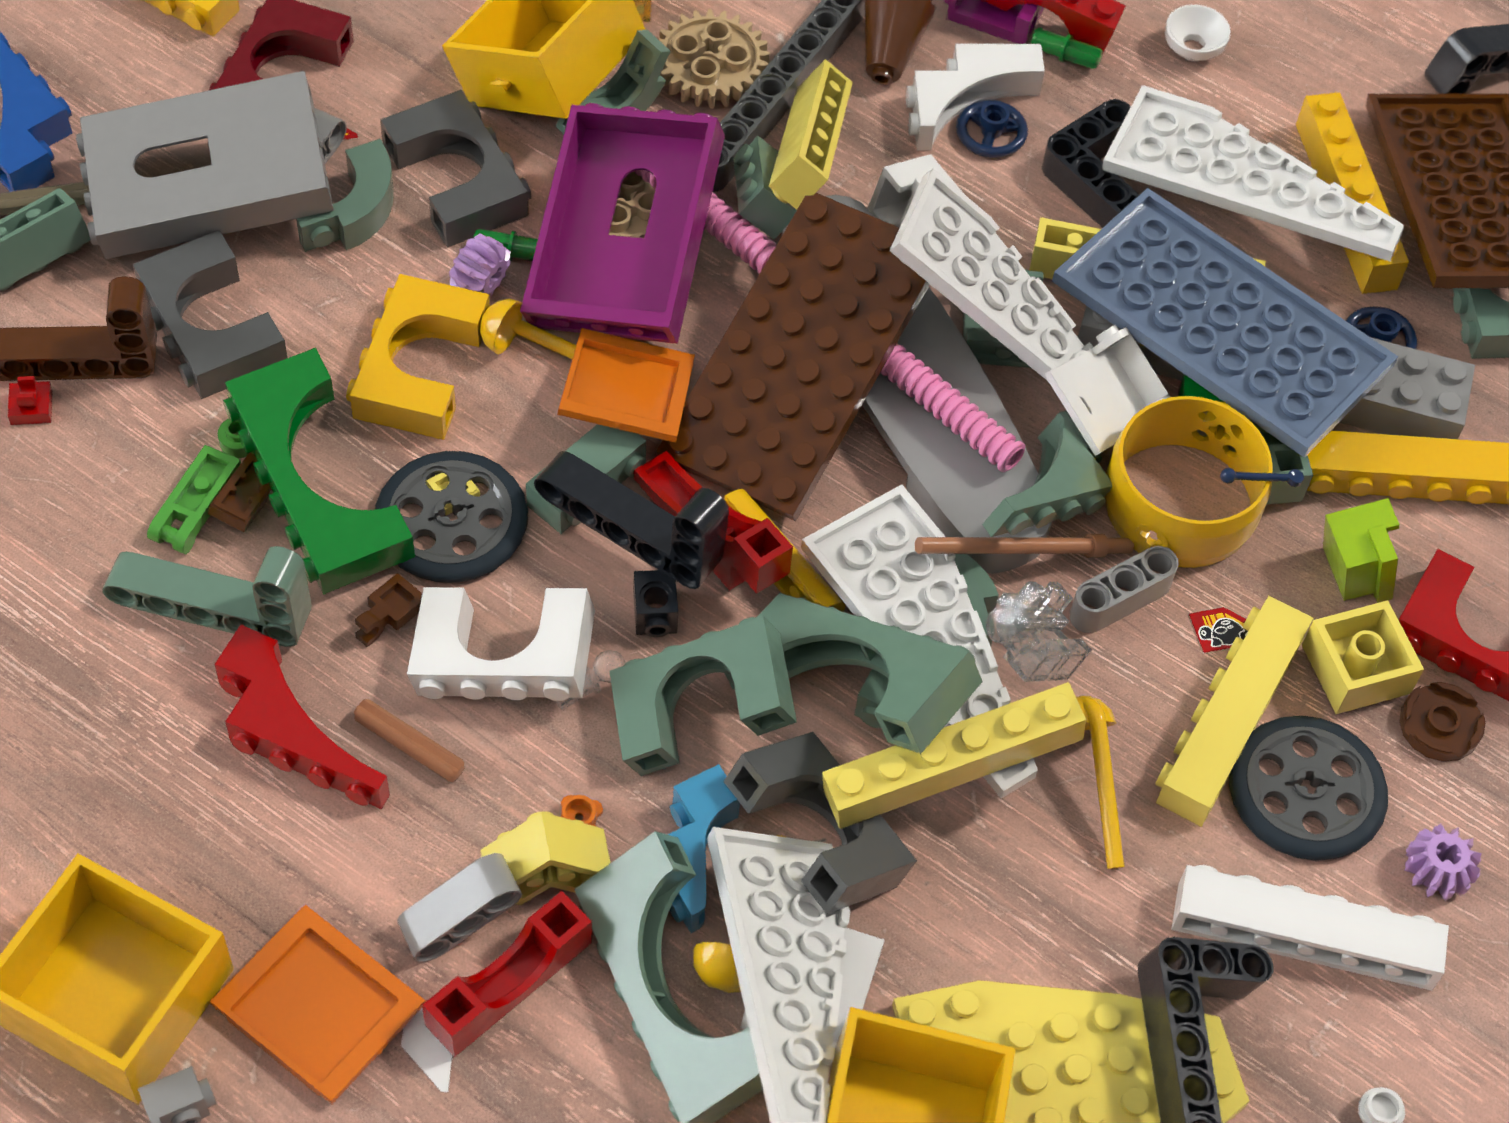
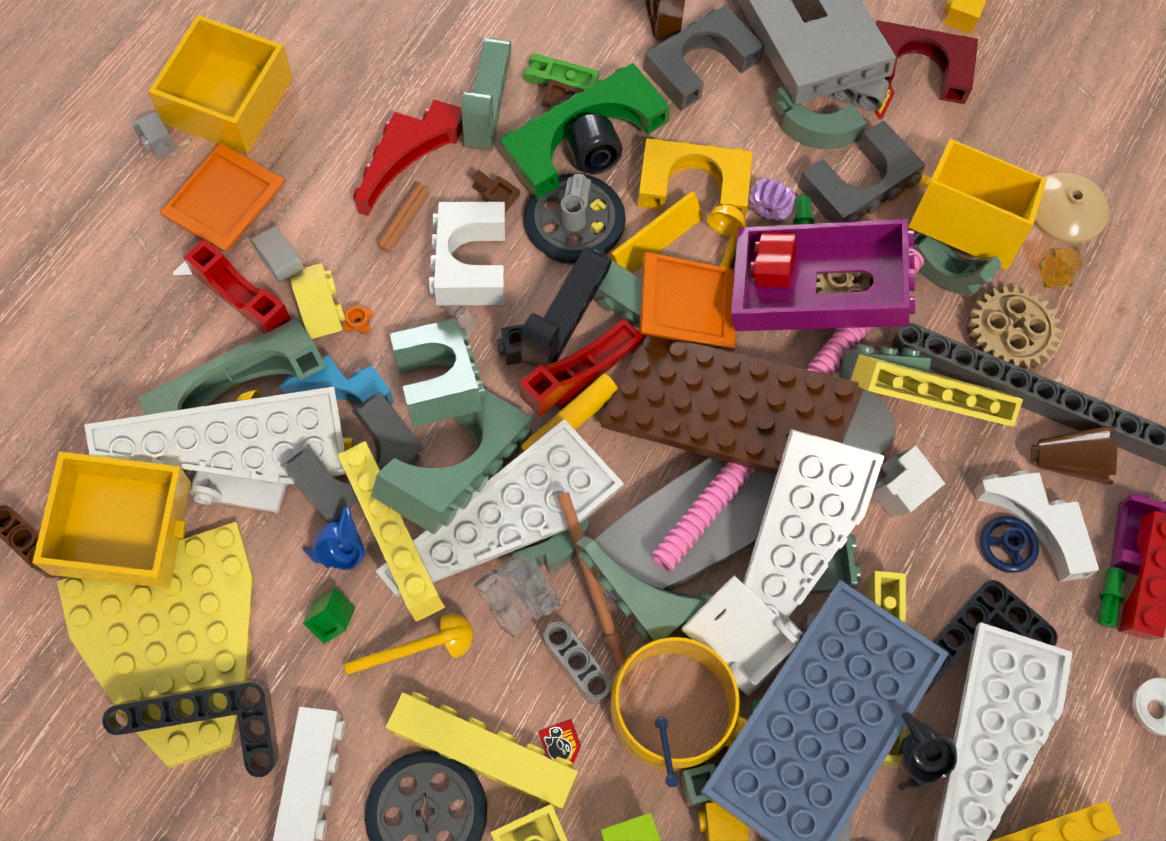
camera: 85 degrees right, 10 degrees up
none -> blue piece [303,507,365,570]
none -> green panel [303,587,355,644]
none -> light grey piece [561,174,591,232]
none -> black head [566,114,623,175]
none -> yellow slope [611,191,702,273]
none -> red brick [750,232,797,288]
none -> black piece [898,712,957,790]

